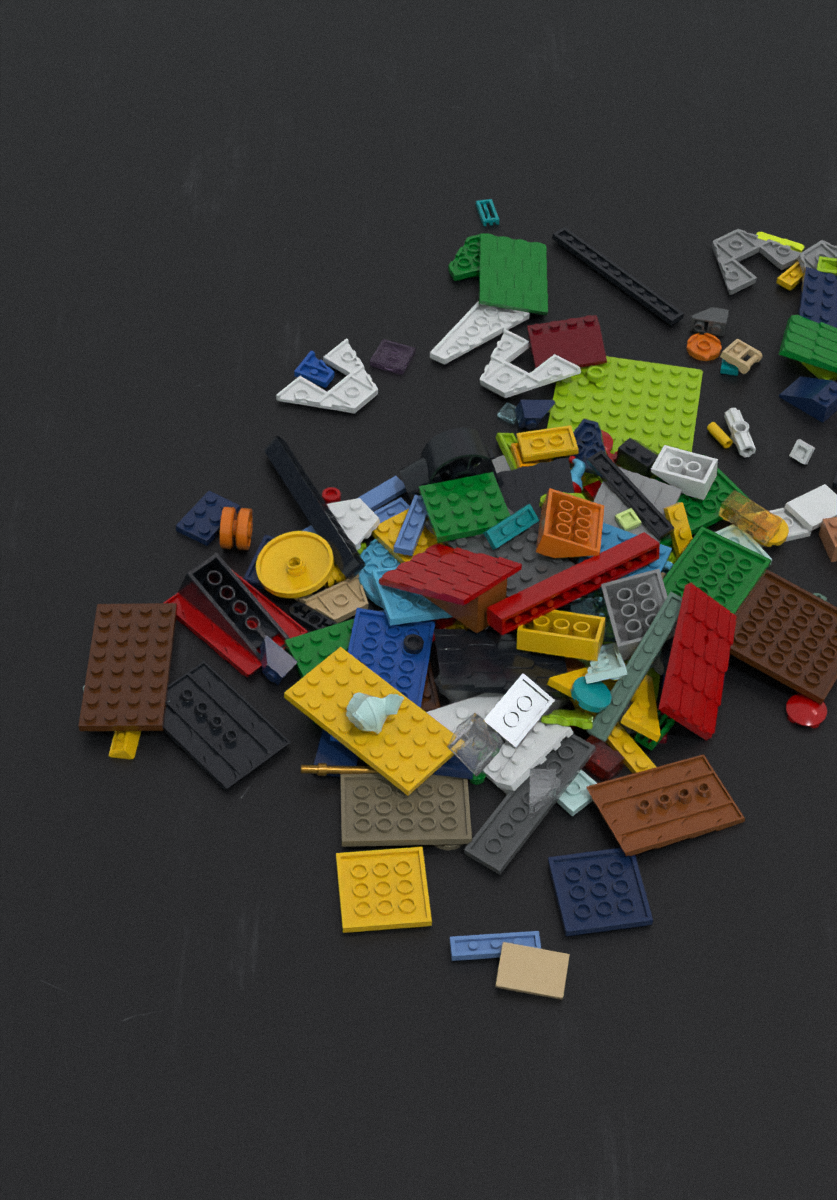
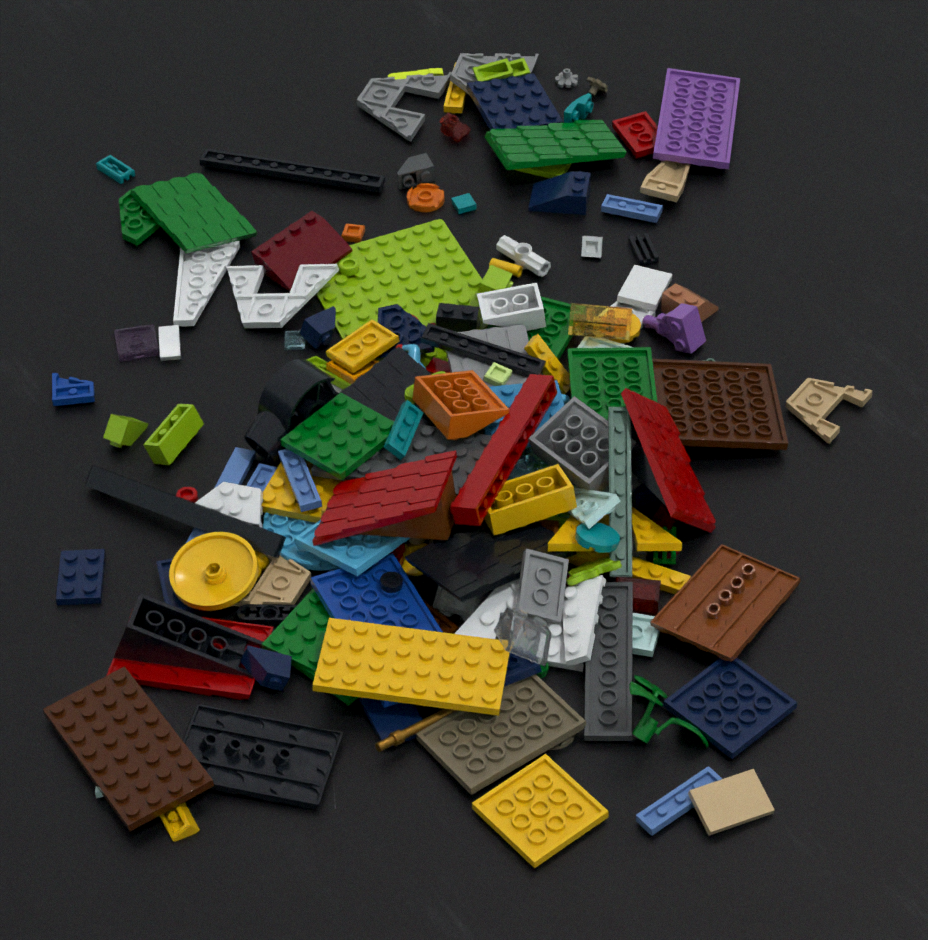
camera: 30 degrees left, 5 degrees down
orange wheel [220,507,253,550] -> none
white wing [276,338,378,413] -> none
light aqua helmet [346,692,404,734] -> none
clear slope [529,769,560,817] -> none
tan plate [720,338,763,374] -> none
red dish [786,693,827,728] -> none
none -> lime slope [103,414,148,448]
none -> lime brick [143,404,204,465]
none -> white slope [159,325,181,361]
none -> orange tile [341,224,365,243]
none -> clear red plate [439,112,472,143]
none -> lime brick [475,265,514,300]
none -> green plant [629,675,709,748]
none -> medium lavender brick [643,303,706,354]

